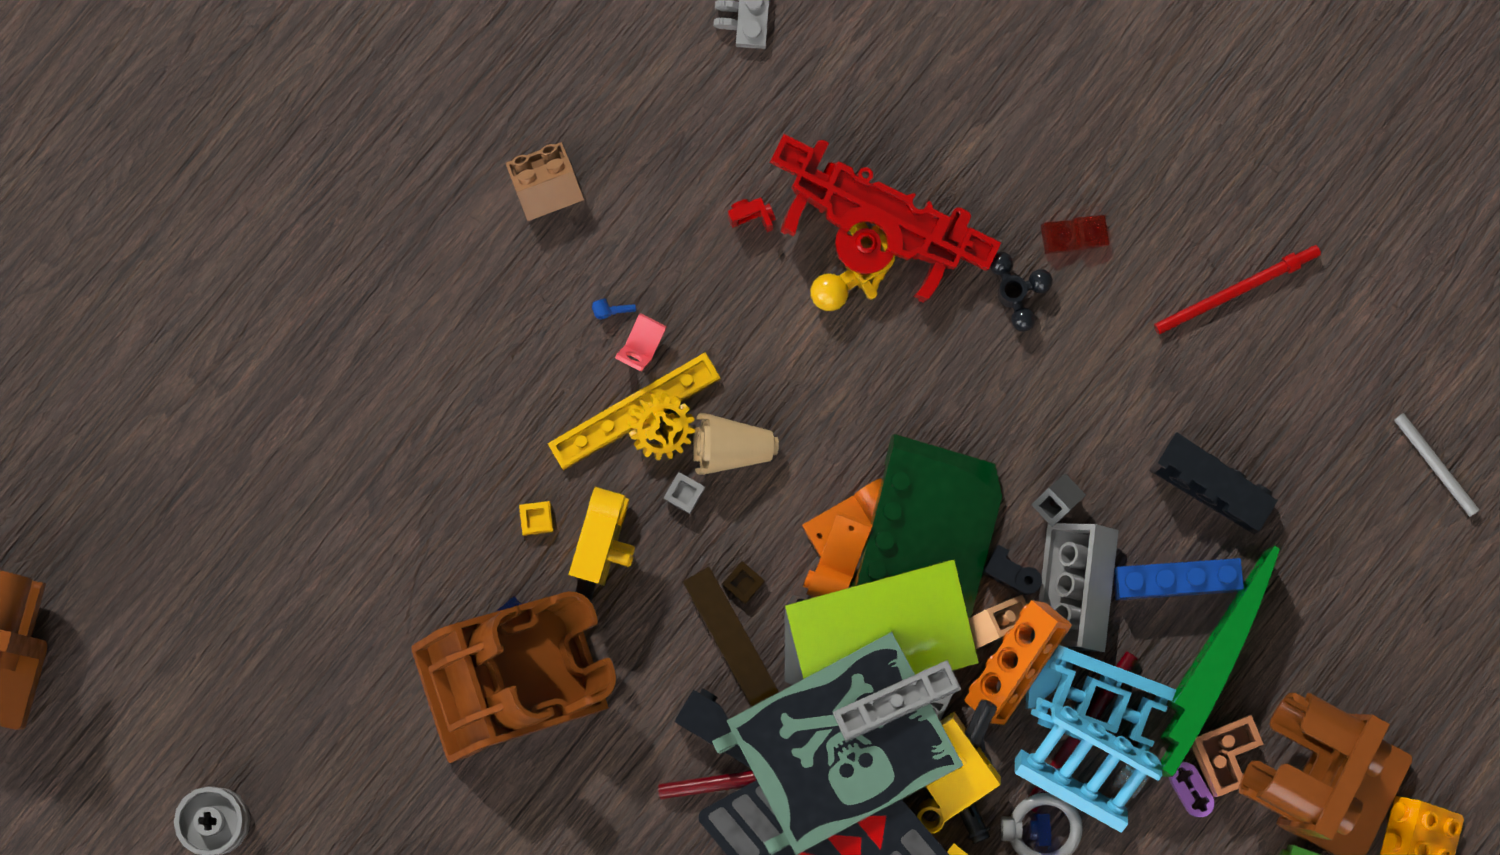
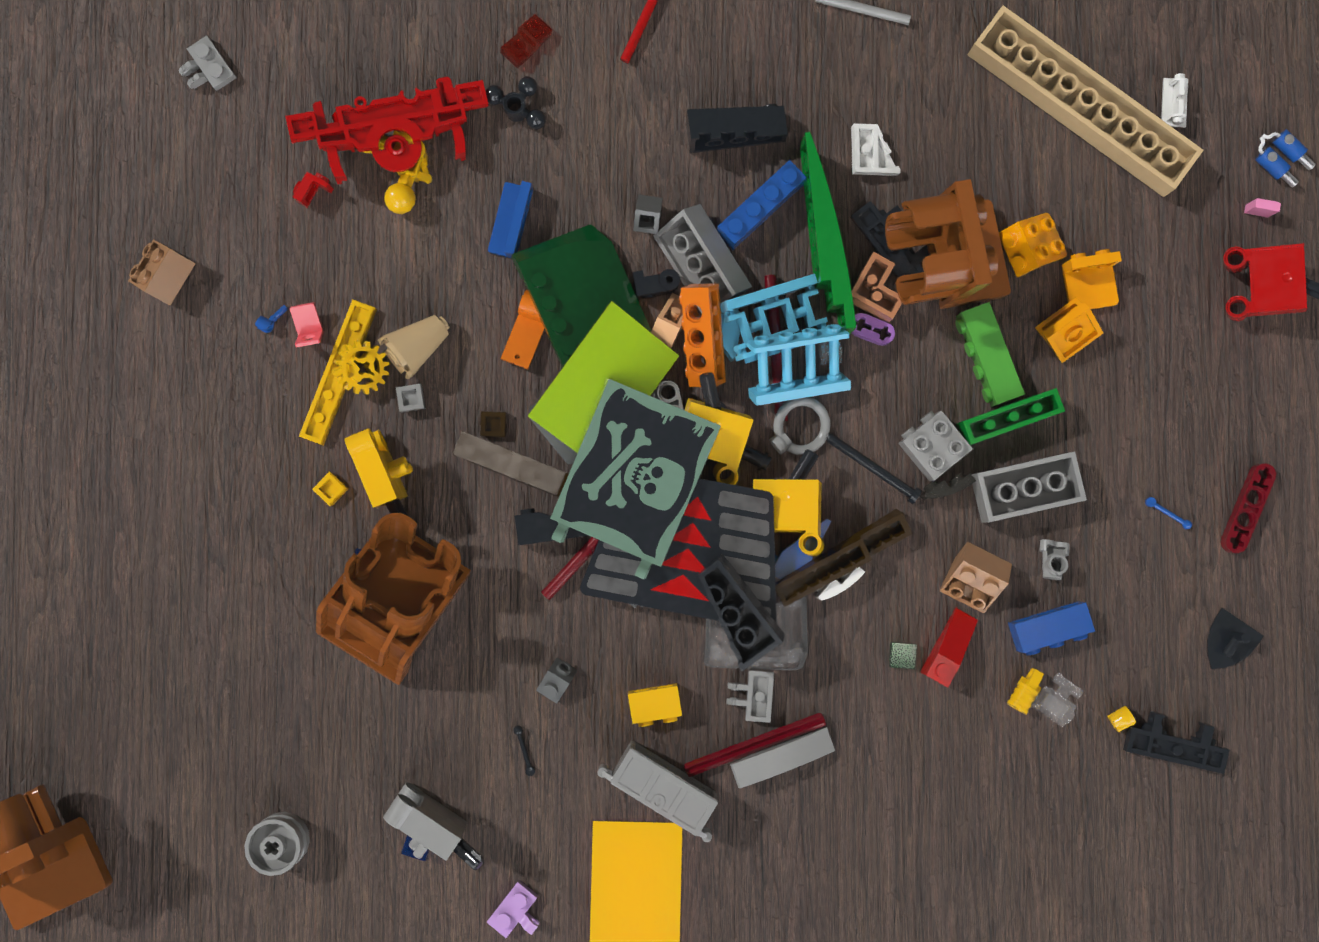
camera: 45 degrees left, 5 degrees up
orange door [803,511,872,597] -> none
light grey plate [833,660,961,742] -> none
clear blue plate [1029,814,1052,846] -> none
none -> blue panel [488,181,534,258]
none -> black hinge [850,201,929,278]
none -> white wing [851,123,900,176]

